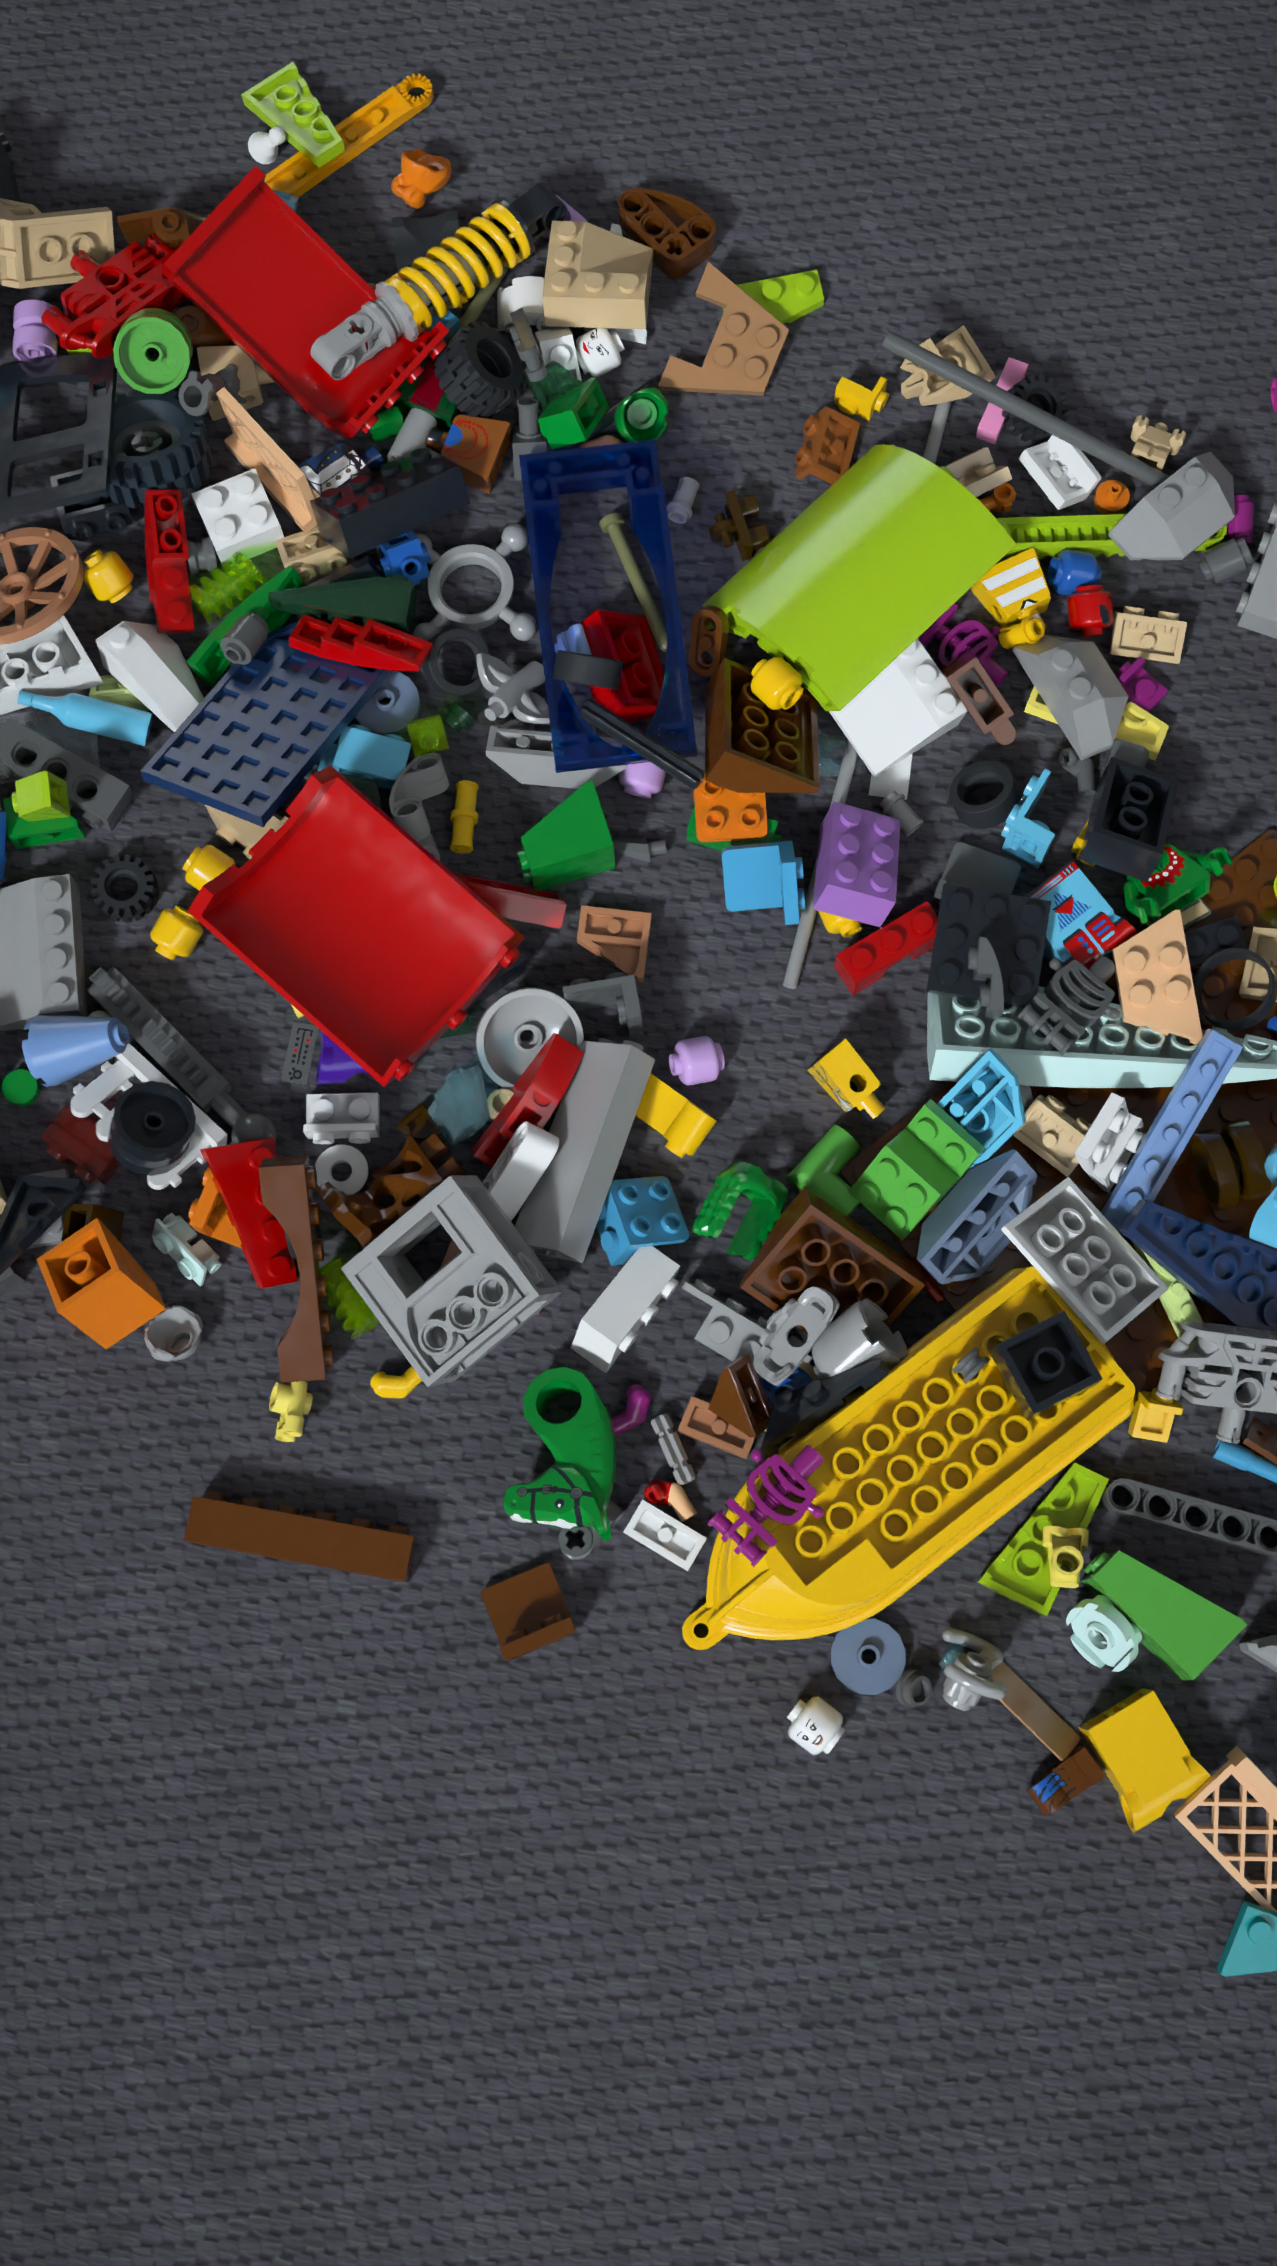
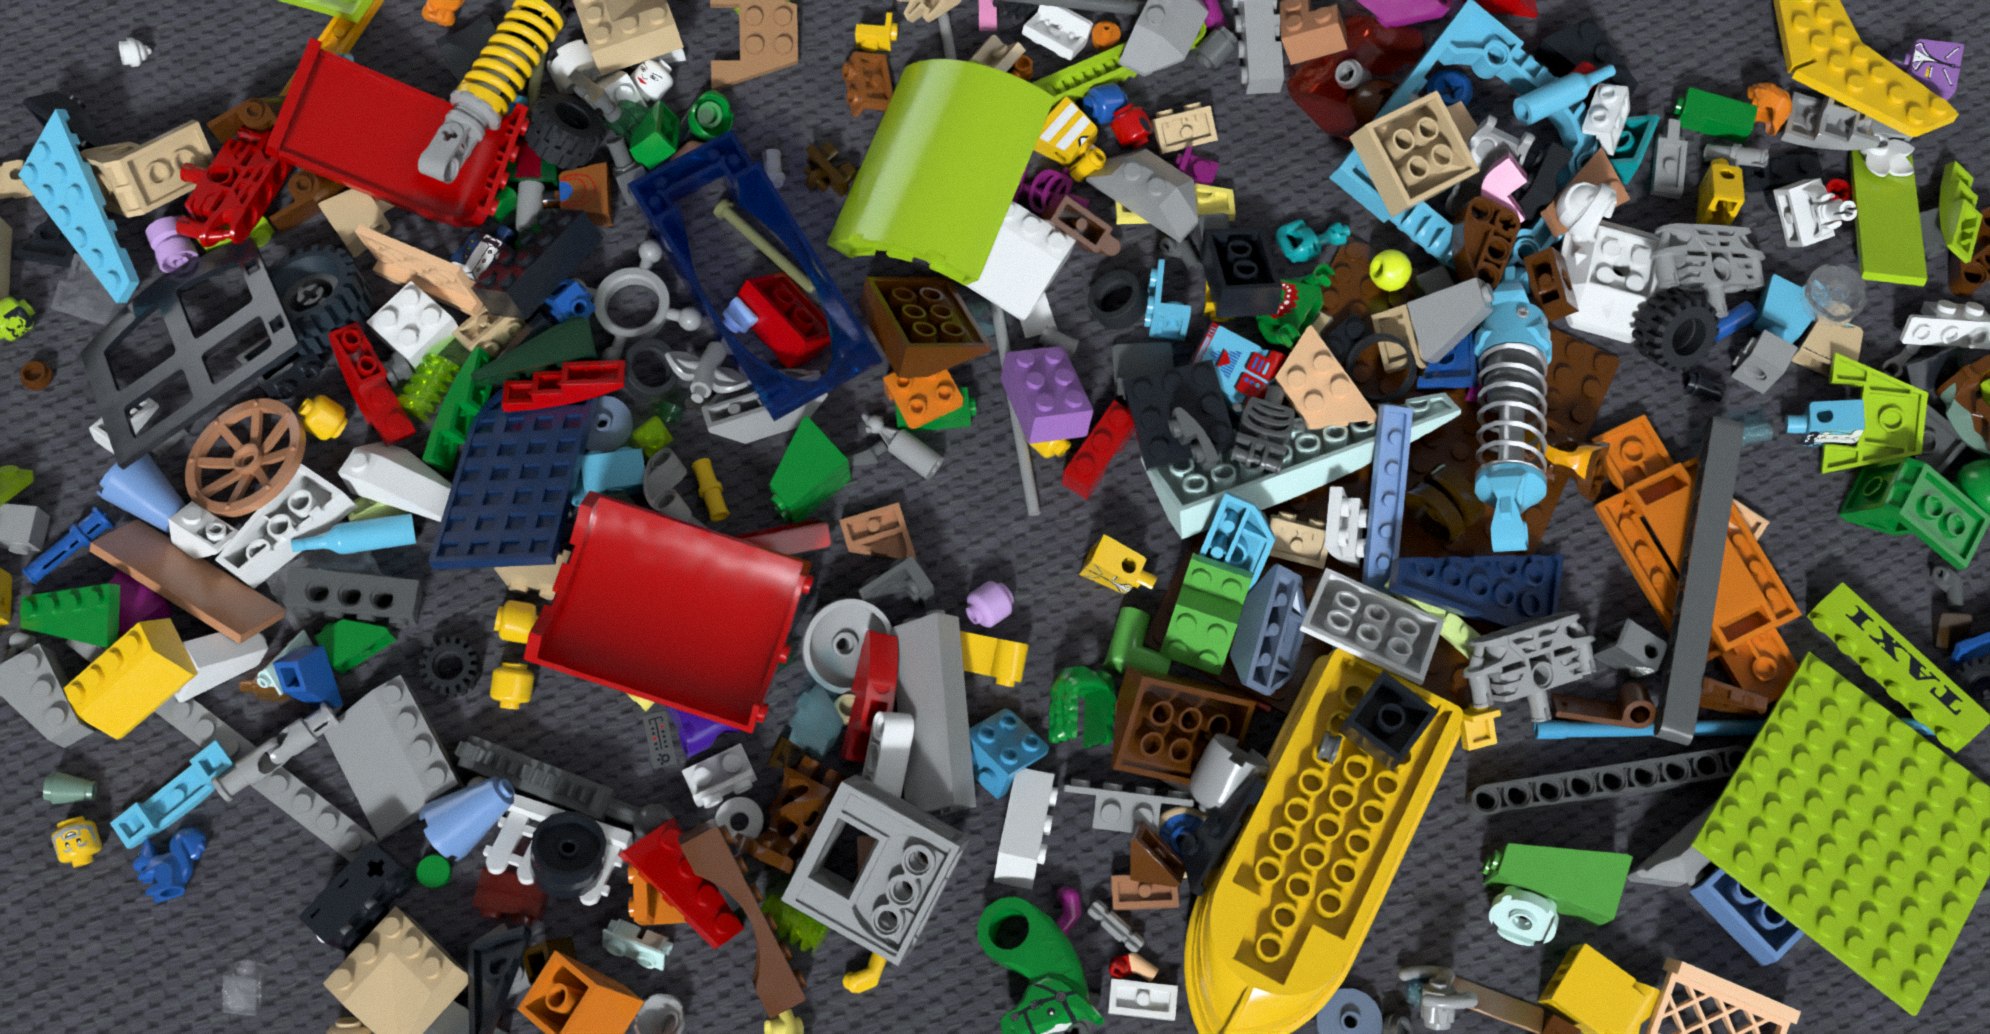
camera: 30 degrees left, 5 degrees down
lime slope [12,771,70,822] -> none
bright green wheel [113,308,193,394] -> none
dark grey animal [178,364,247,417] -> none
dark grey brick [220,613,268,665] -> none
white piece [248,126,286,164] -> none
black tyre [553,650,623,689] -> none
black axle [580,699,705,789] -> none
lavender head [618,750,666,798] -> none
reddish brown plate [689,606,729,677] -> none
magenta torso [708,1445,825,1567] -> none
dark azure bracket [721,841,805,925] -> none
yellow head [751,657,803,710] -> none
light grey piece [753,1287,840,1386] -> none
lime wing [977,1463,1109,1616] -> none
light yellow plate [1042,1526,1089,1588] -> none
none -> white plate [119,38,152,67]
none -> light grey wheel [862,414,944,480]
none -> teal piece [1275,219,1350,263]

